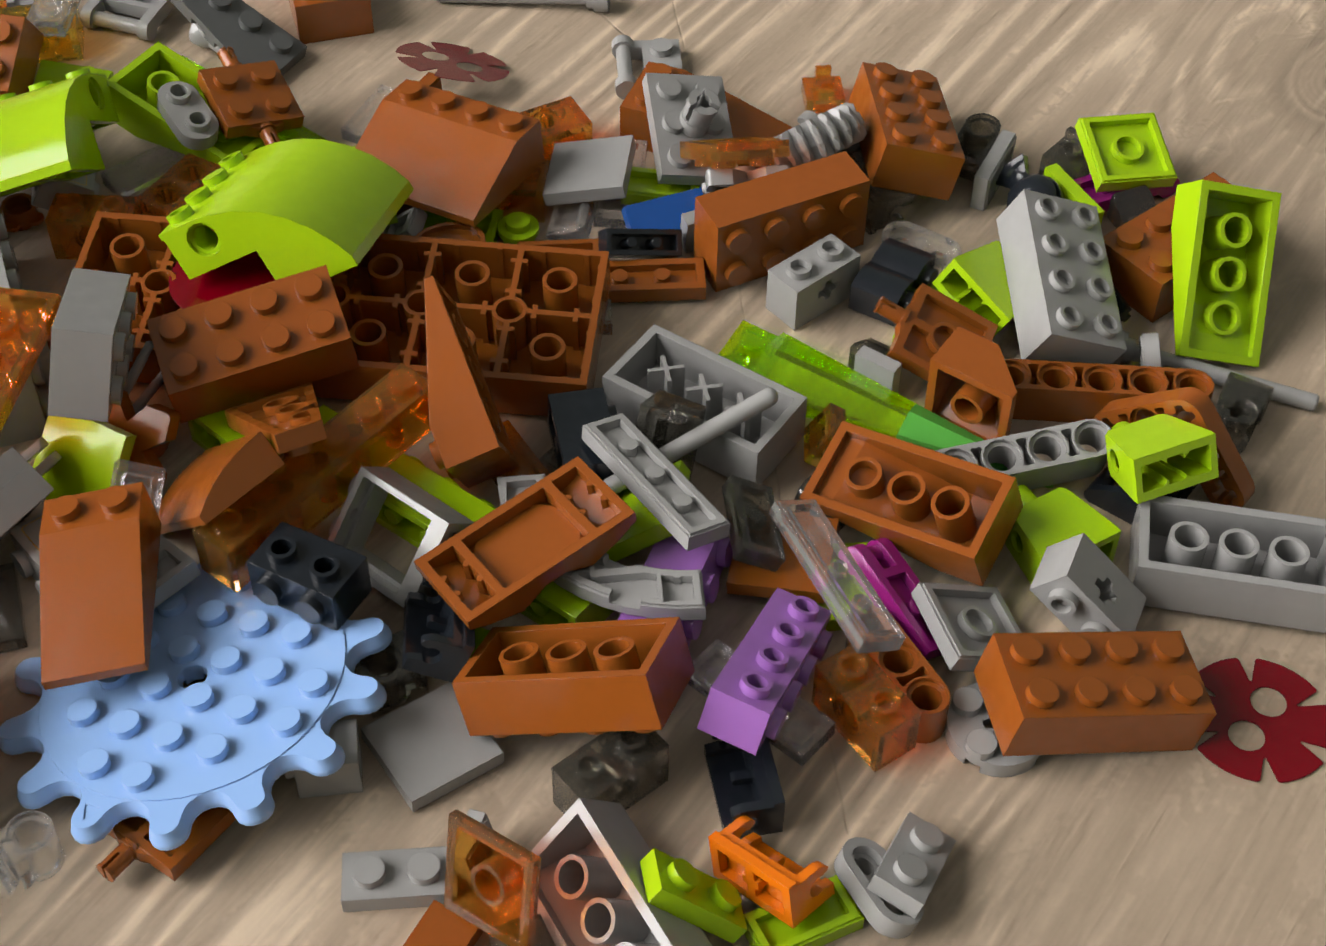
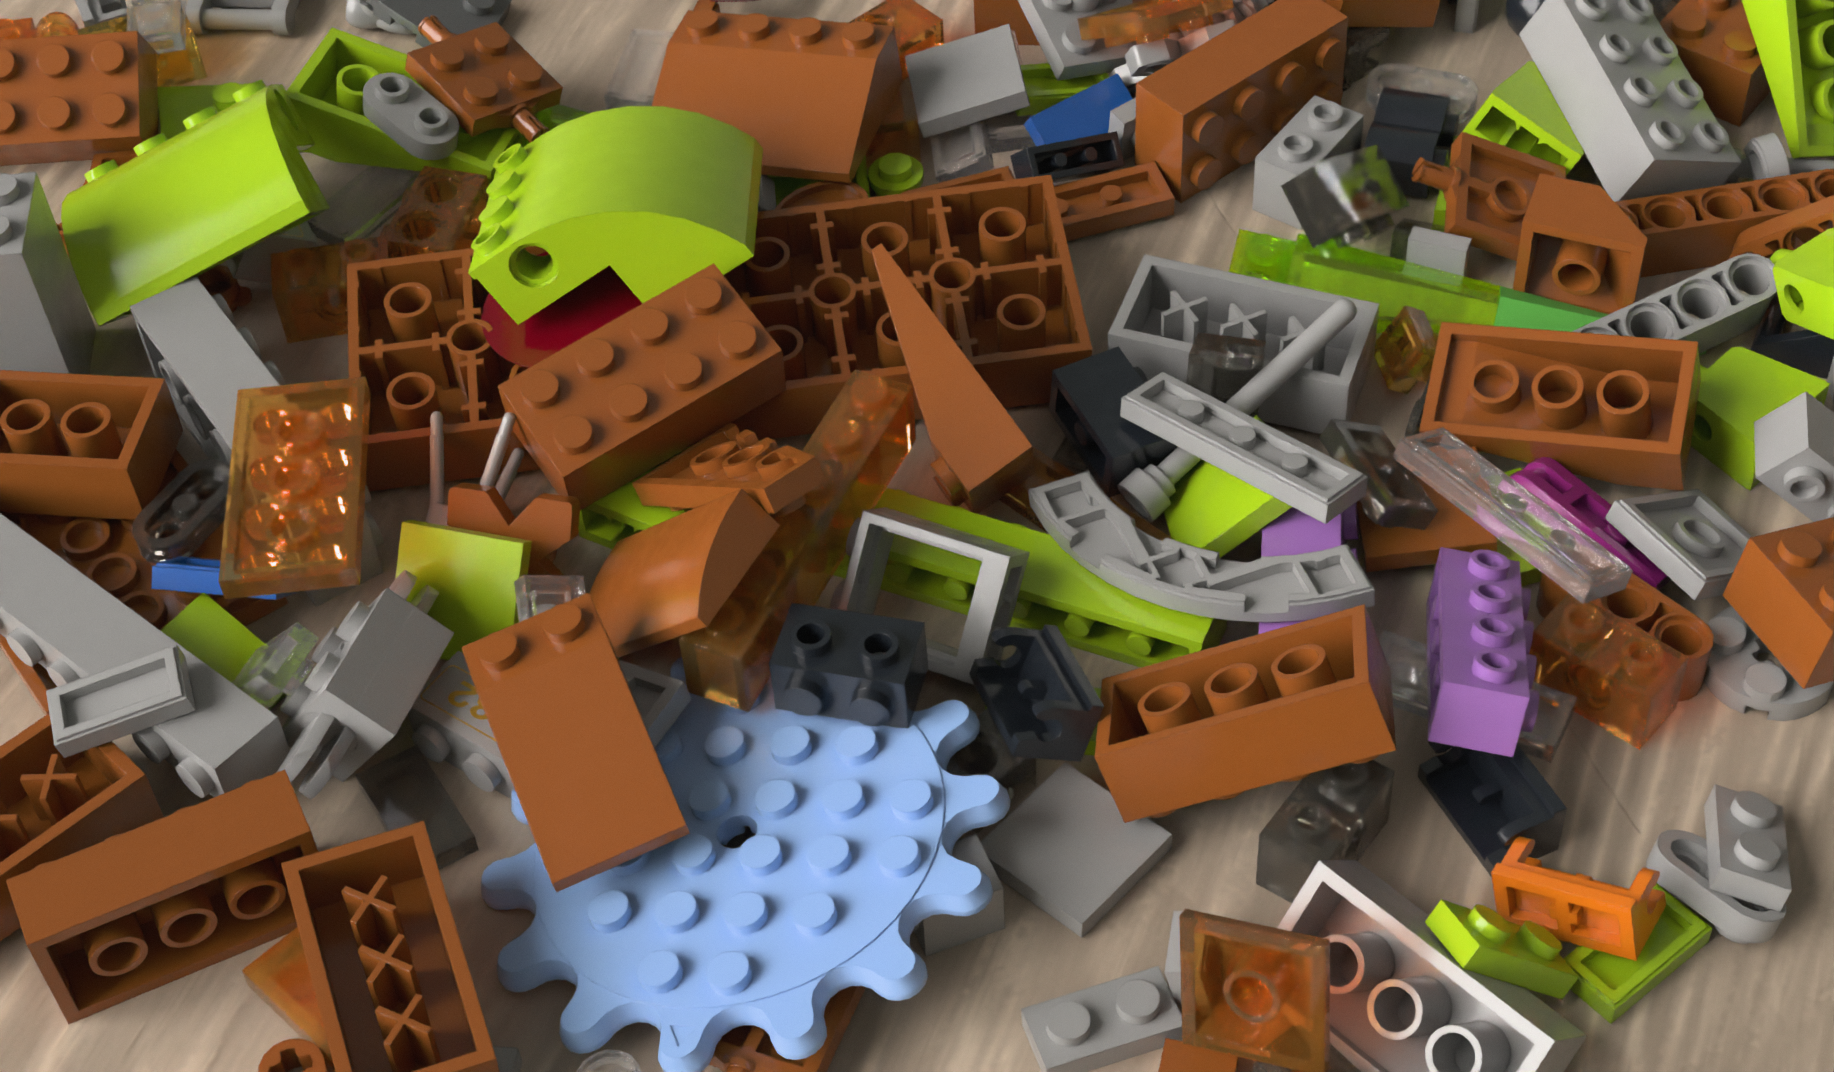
camera: 10 degrees left, 0 degrees up
light grey brick [48,268,138,422] -> none
dark orange slope [414,456,637,630] -> none
none -> clear smoke brick [1281,144,1410,250]

